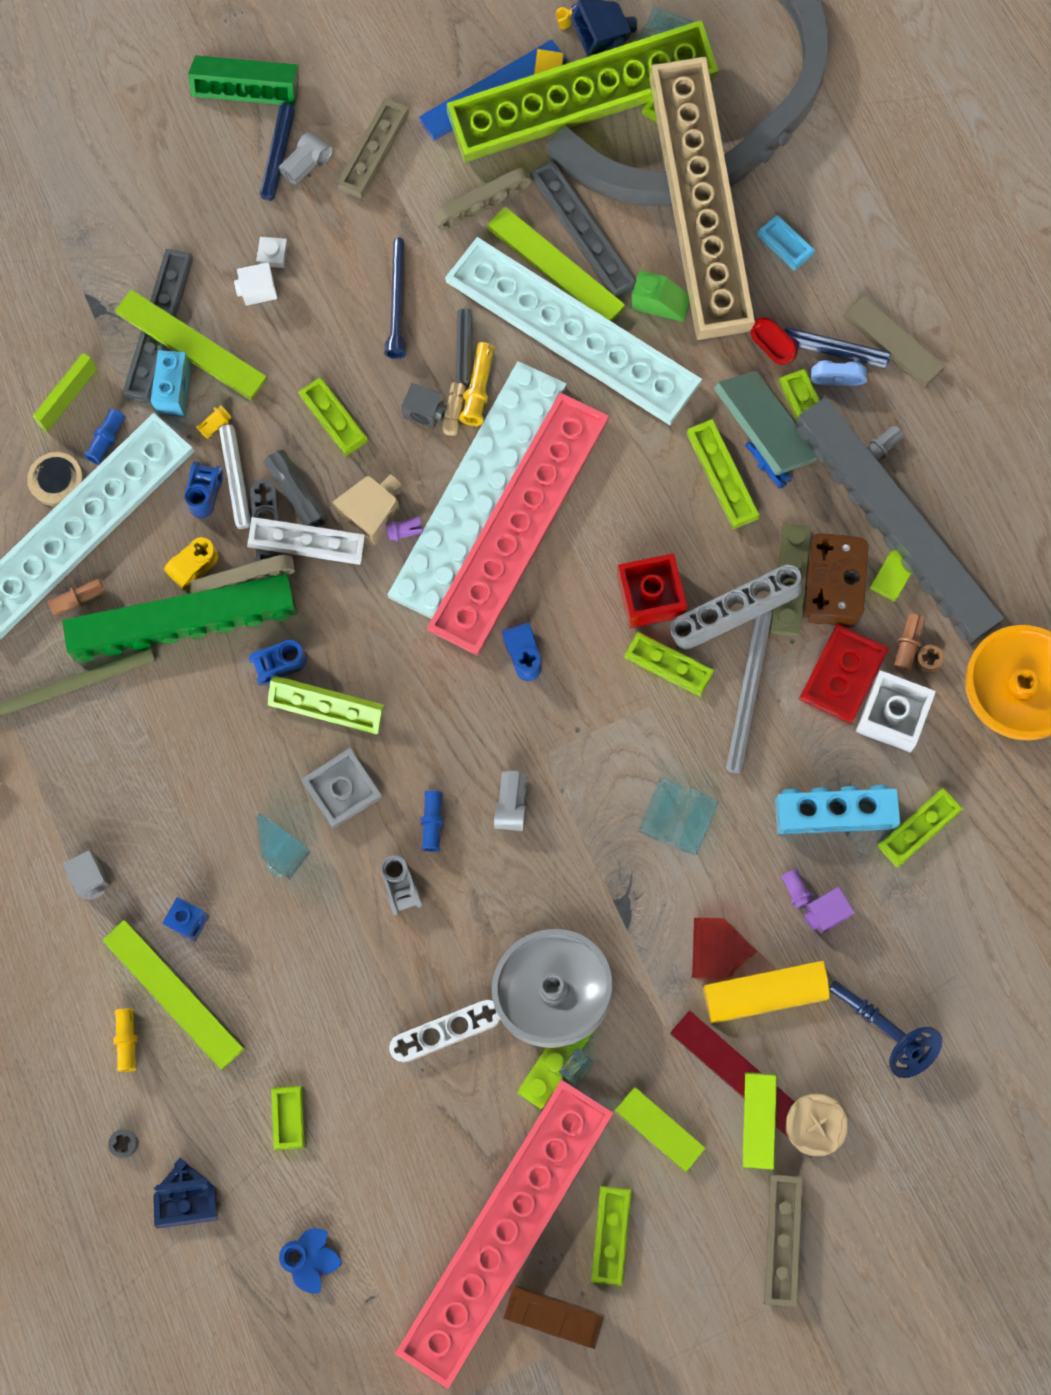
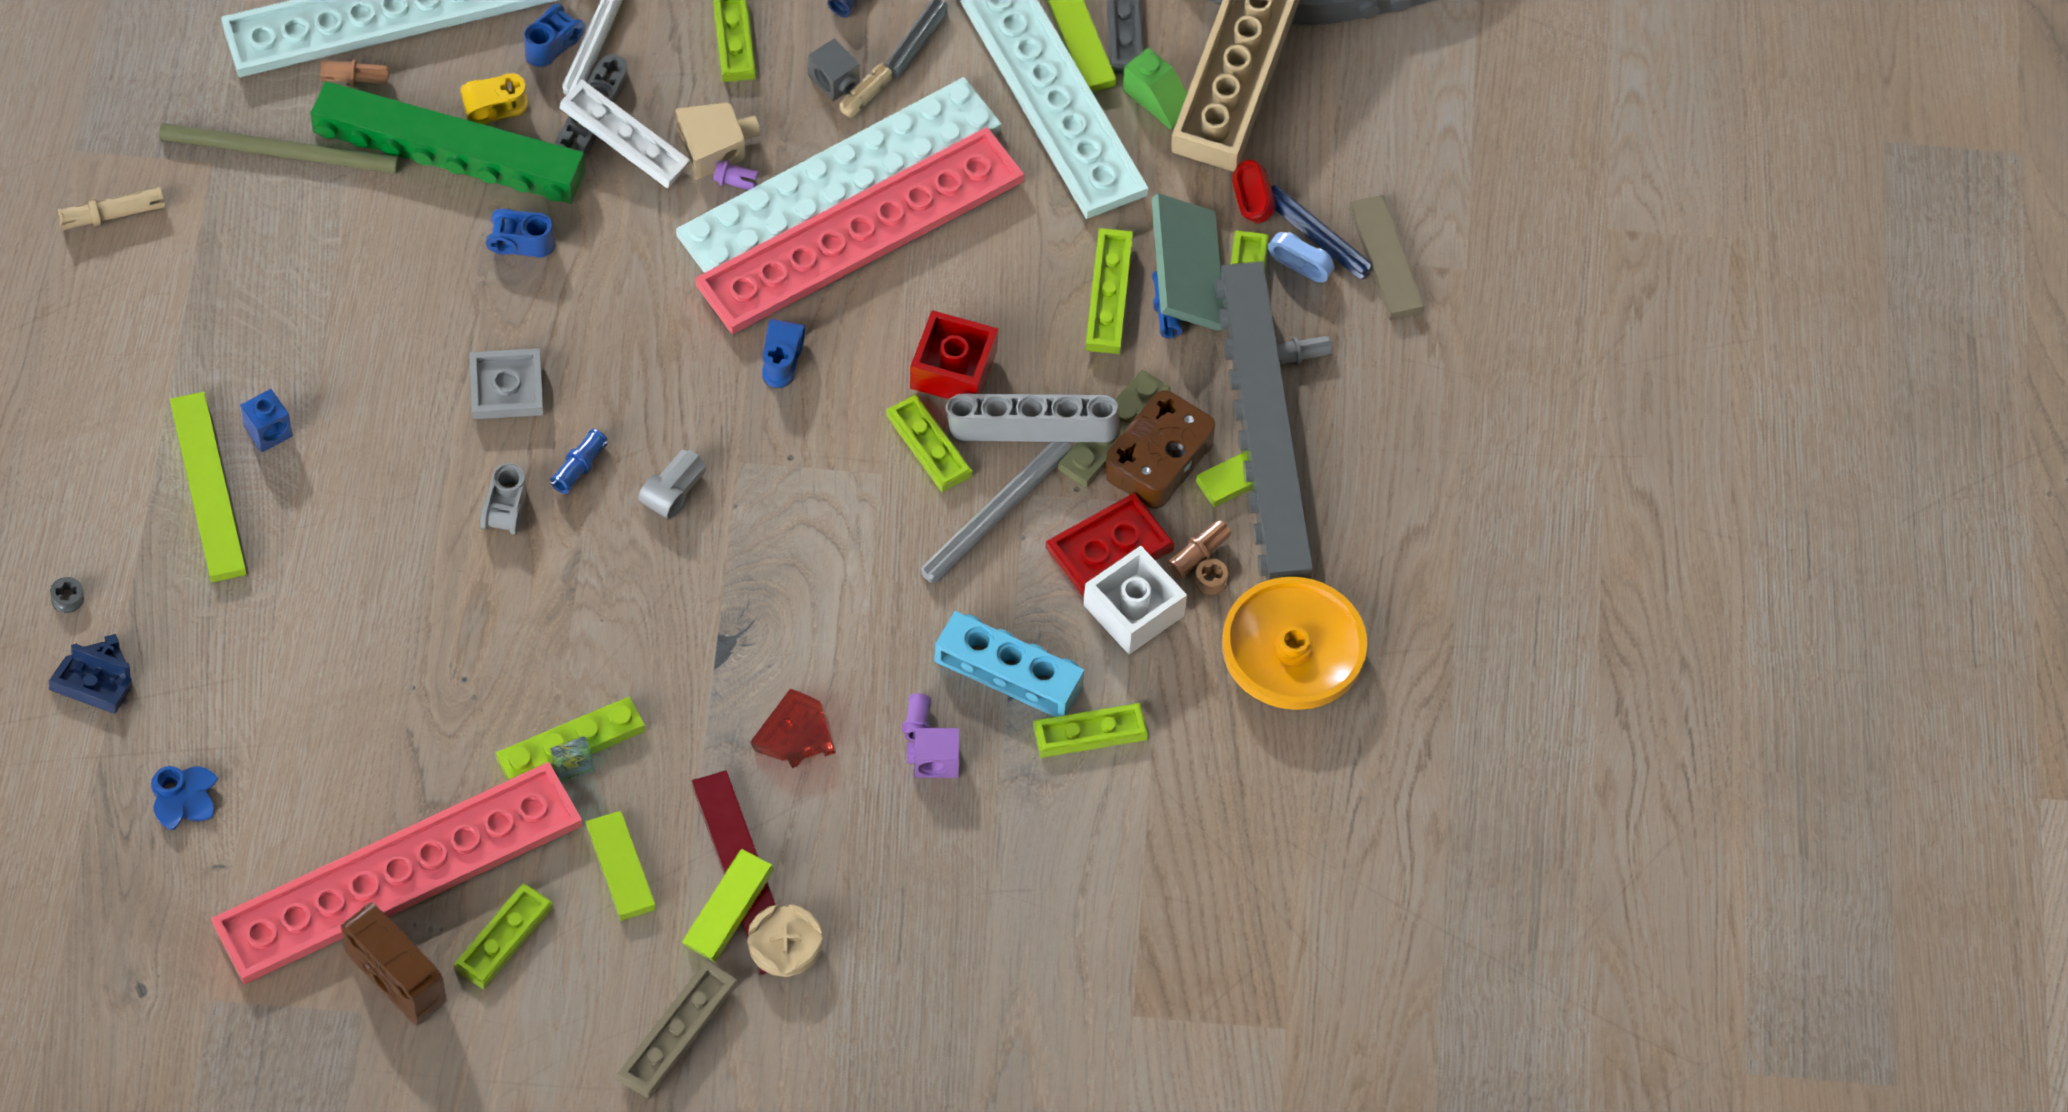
camera: 20 degrees right, 15 degrees down
light grey brick [63,850,111,900] -> none
yellow pin [113,1008,138,1072] -> none
dark tan beam [189,555,295,593] -> none
clear light blue slope [256,813,311,880] -> none
dark grey axle [264,450,328,527] -> none
plate [267,675,384,734] -> none
lime tile [271,1086,306,1151] -> none
white beam [389,1000,500,1063] -> none
yellow pin [459,342,495,426] -> none
light grey dish [492,929,613,1048] -> none
clear light blue slope [638,777,719,855] -> none
yellow brick [703,961,829,1024] -> none
medium azure tile [757,215,815,271] -> none
dark blue dish [829,980,942,1078] -> none

